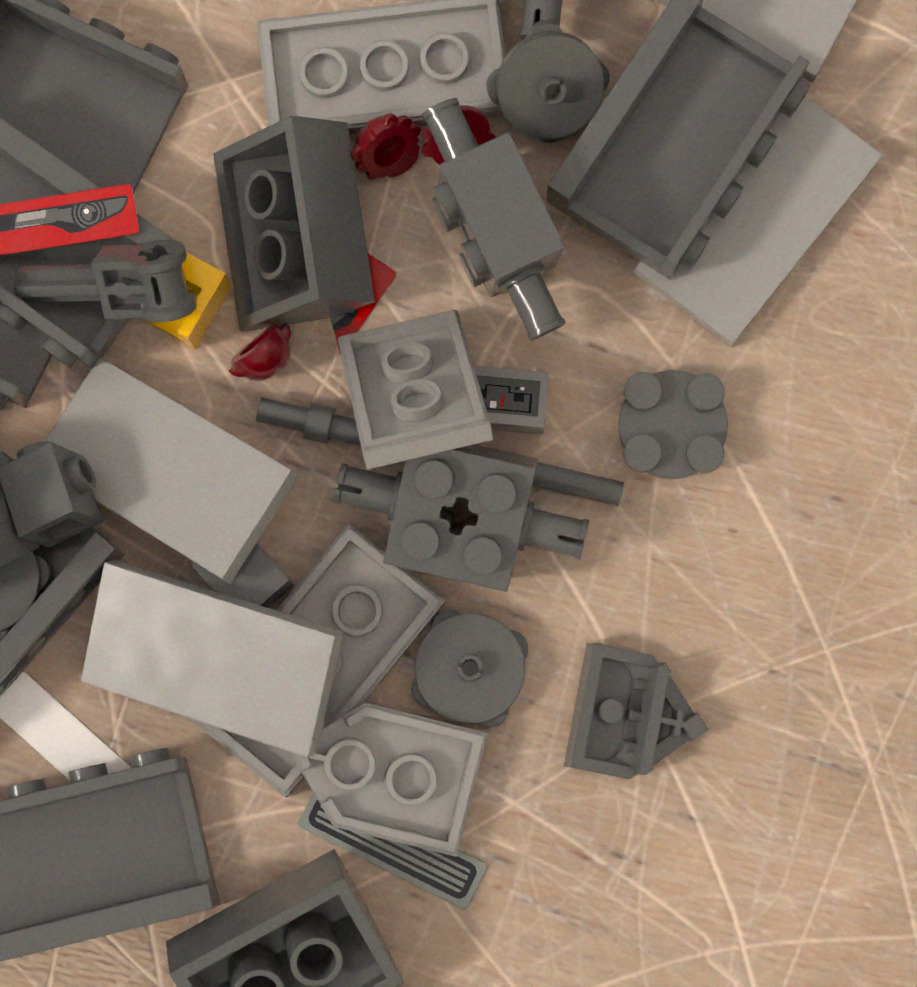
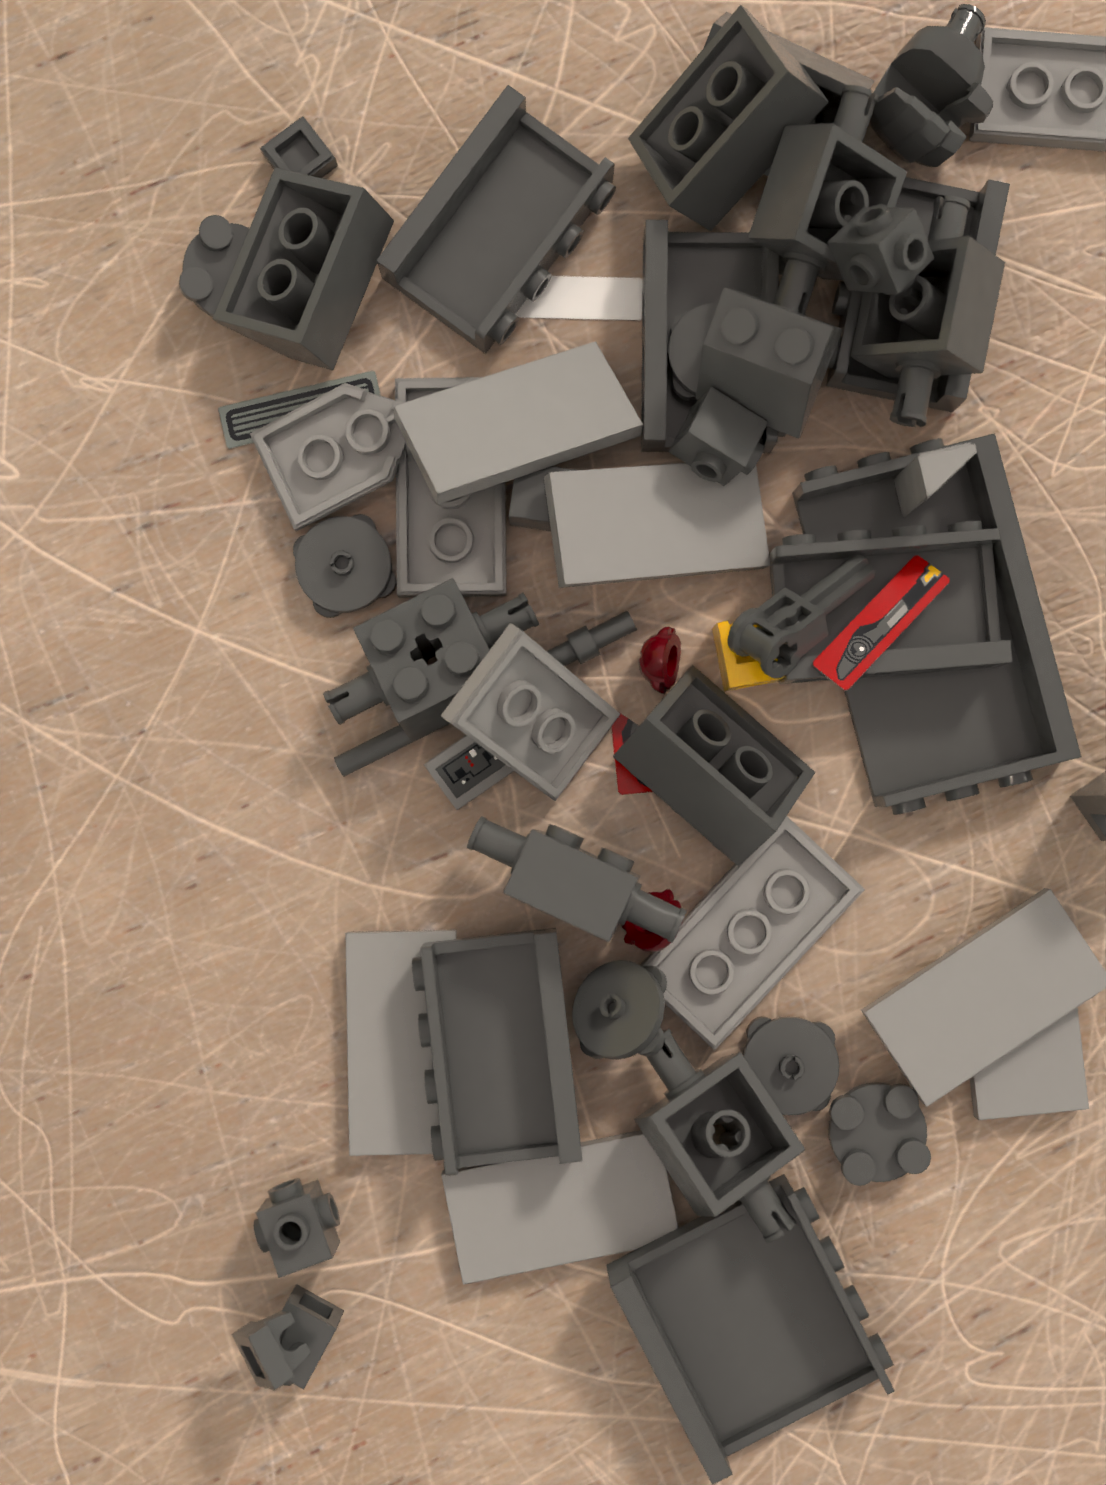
camera: 140 degrees right, 5 degrees up
dark red animal [351,113,421,180] -> none
dark grey slope [564,643,709,779] -> none
dark grey piece [618,370,728,479] -> none

